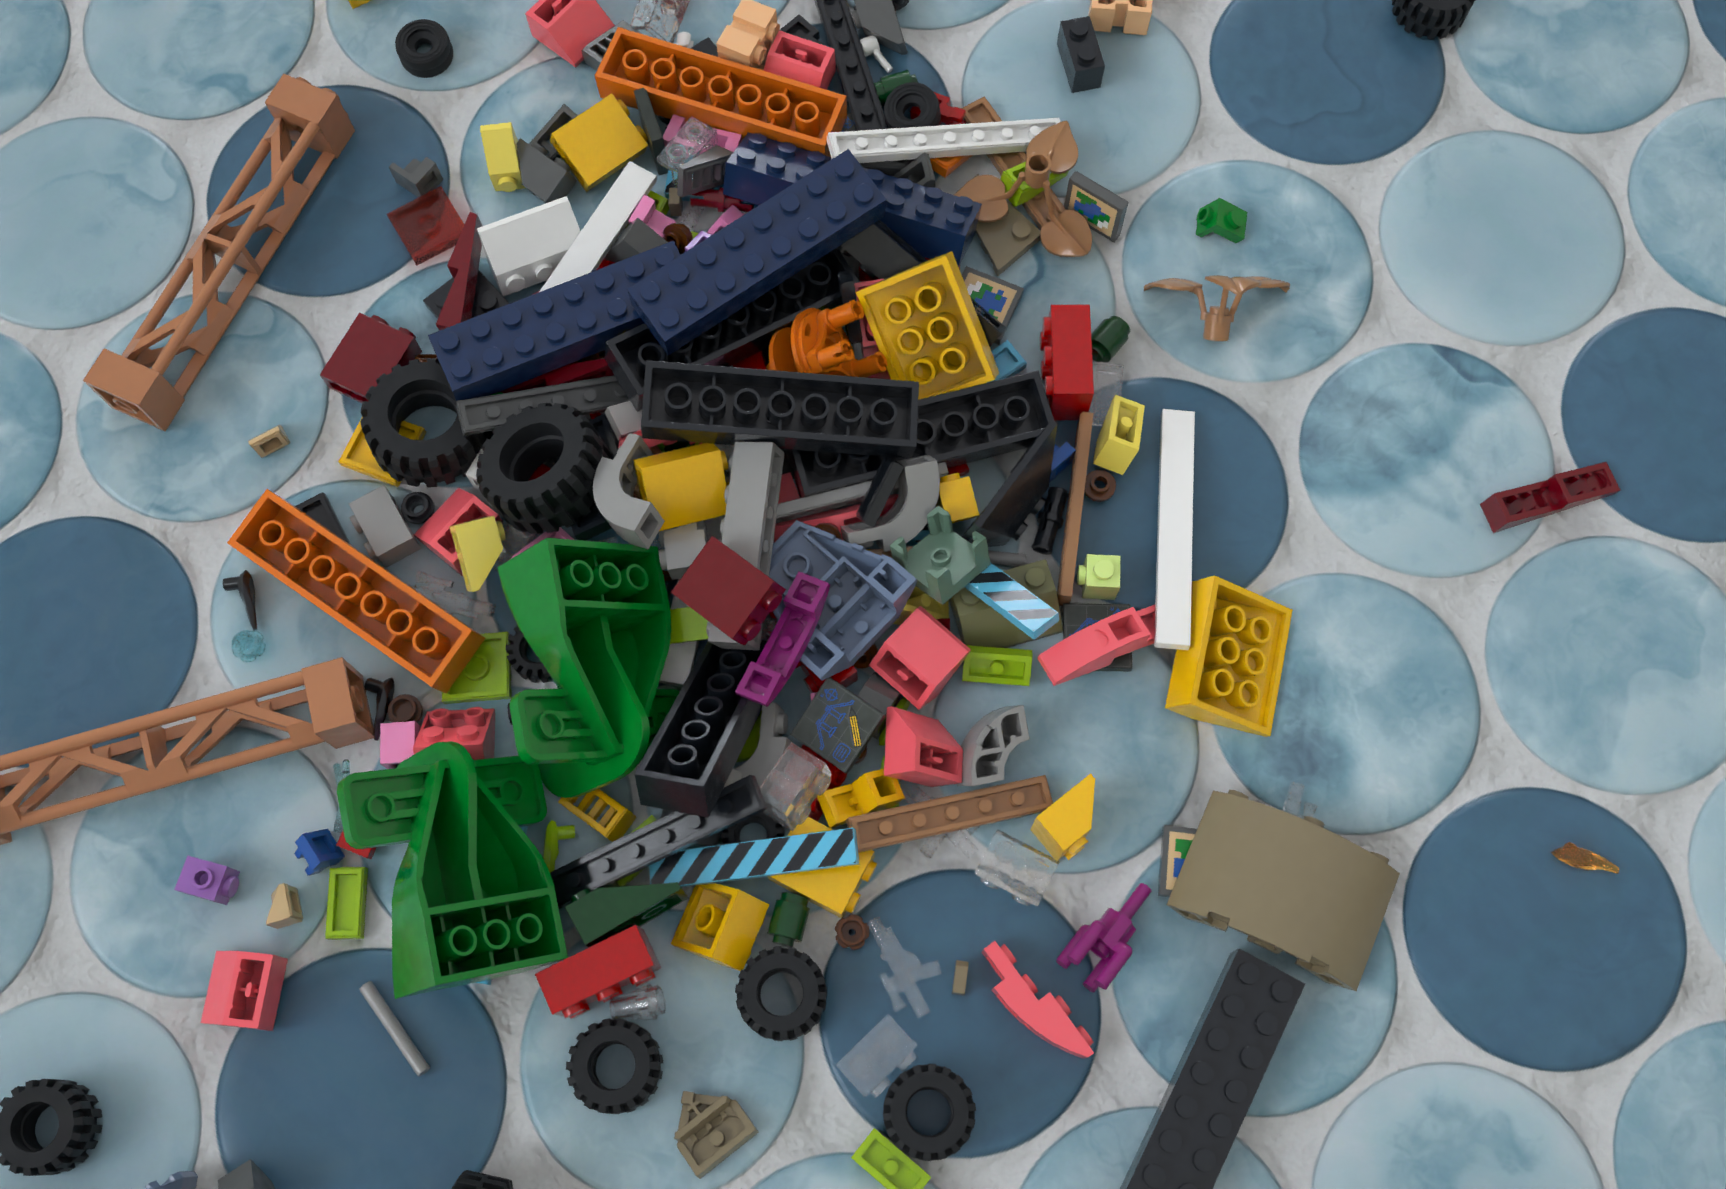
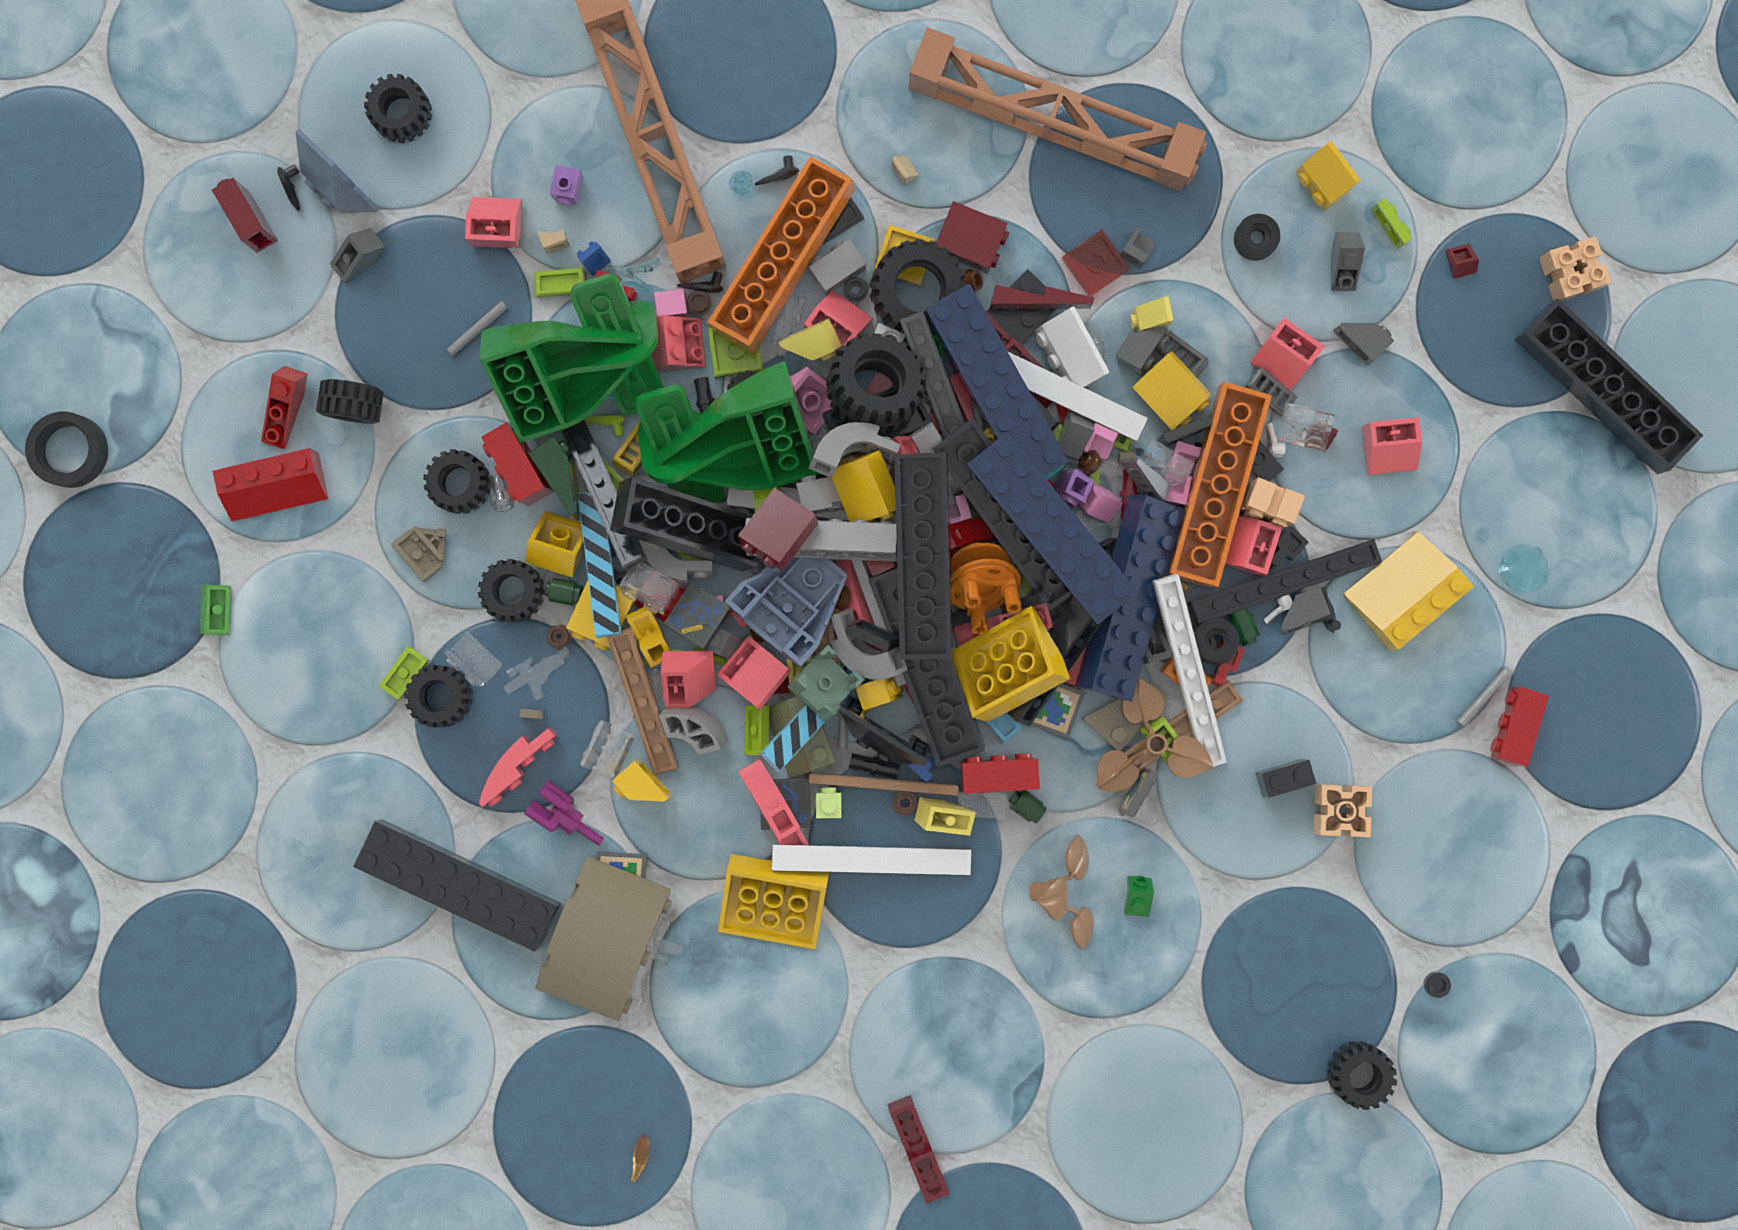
camera: 80 degrees right, 15 degrees up
magenta slope [735,571,830,707] -> none

